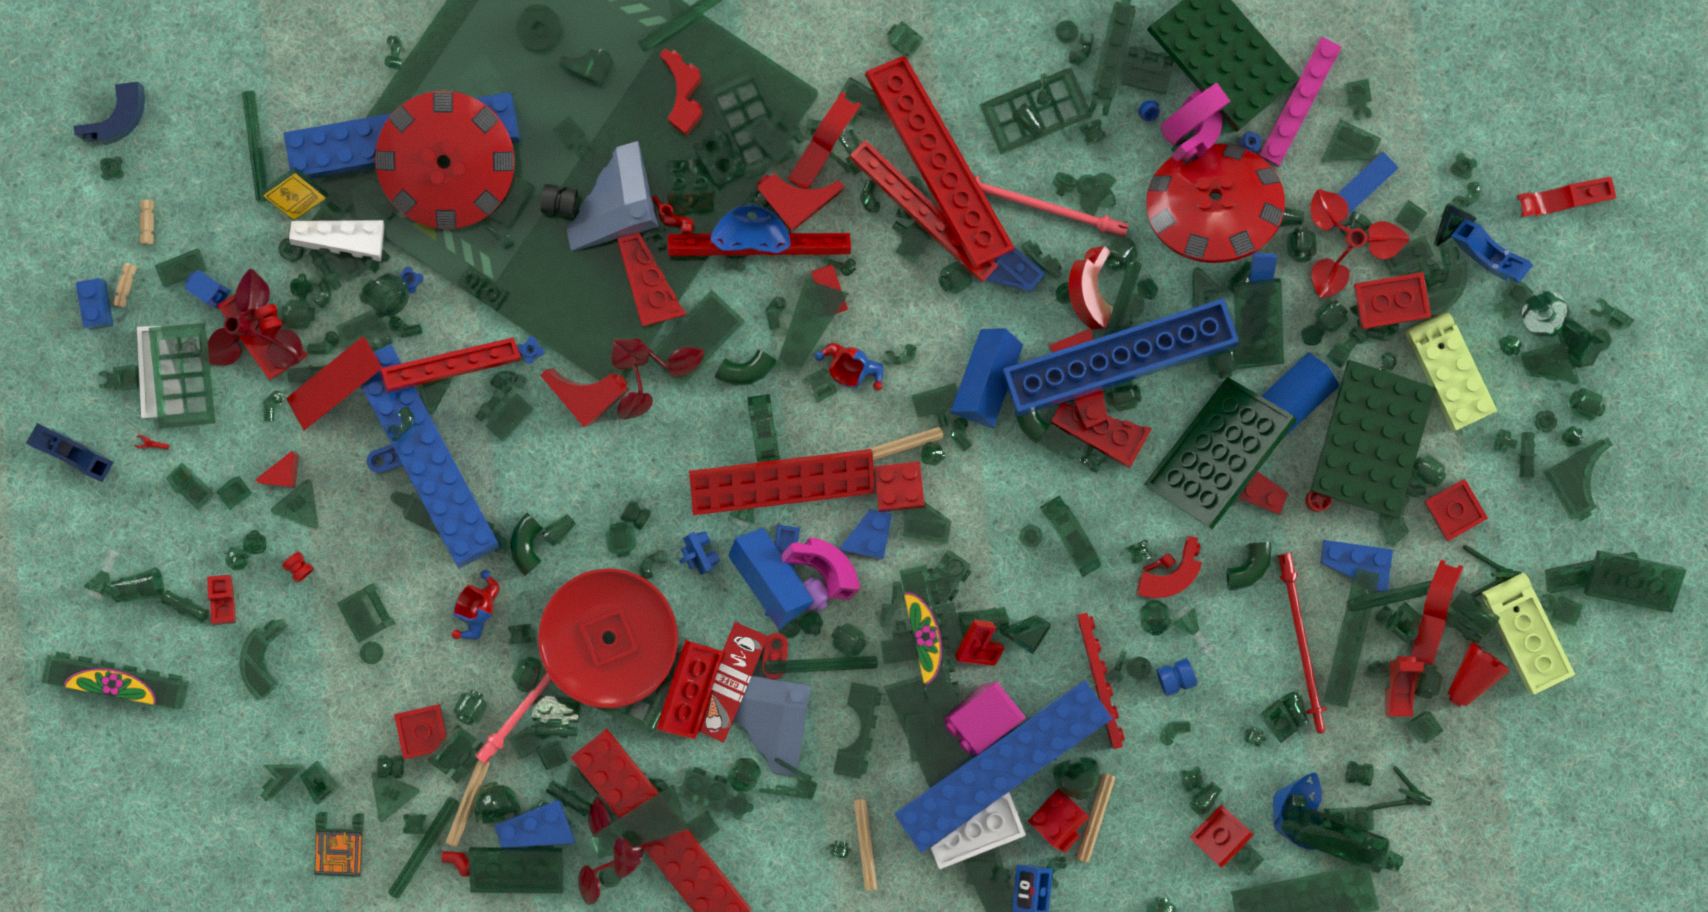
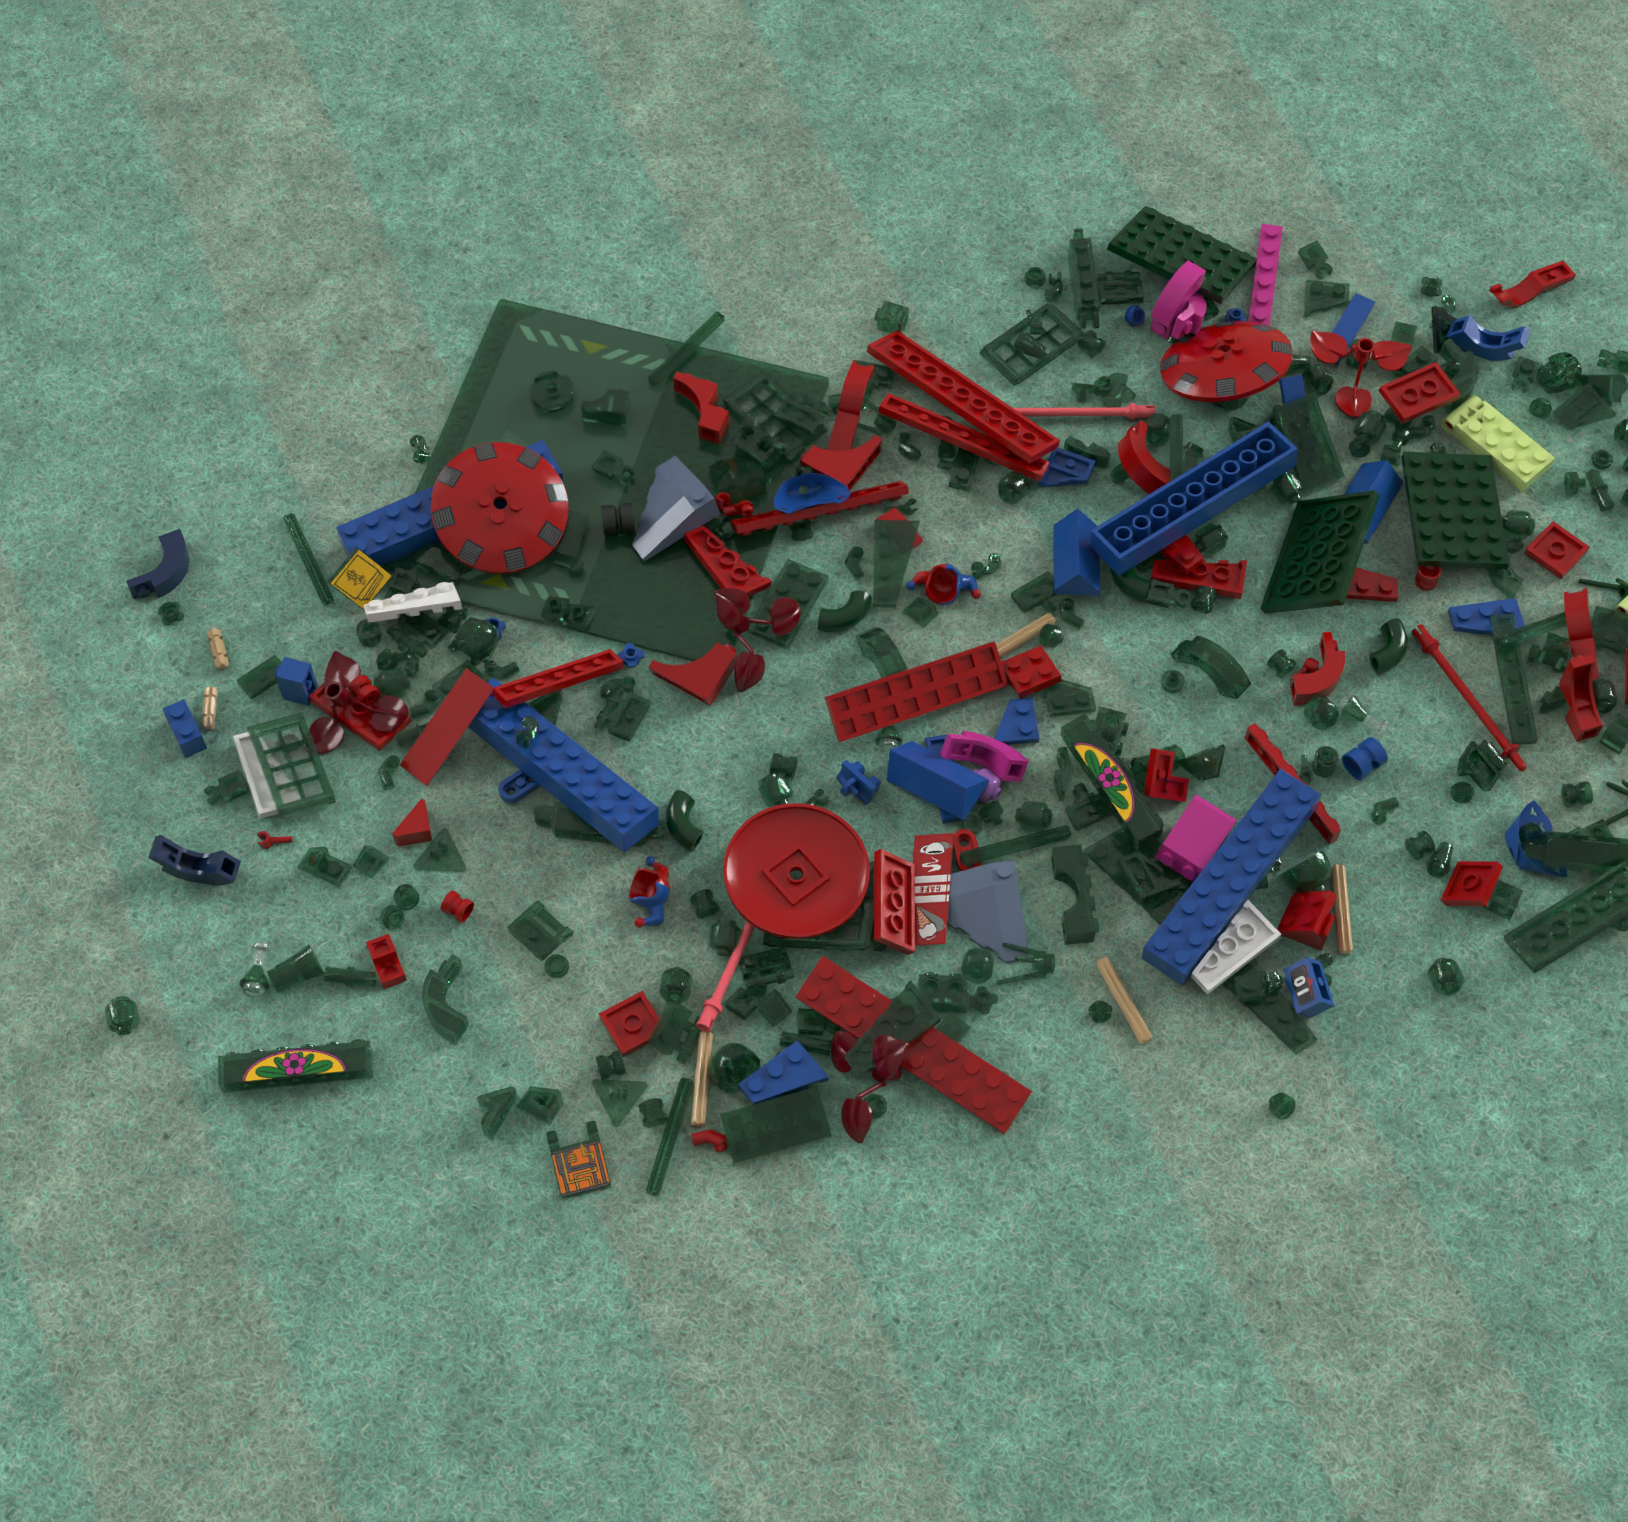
camera: 15 degrees left, 25 degrees down
clear green cone [541,514,576,547] -> none

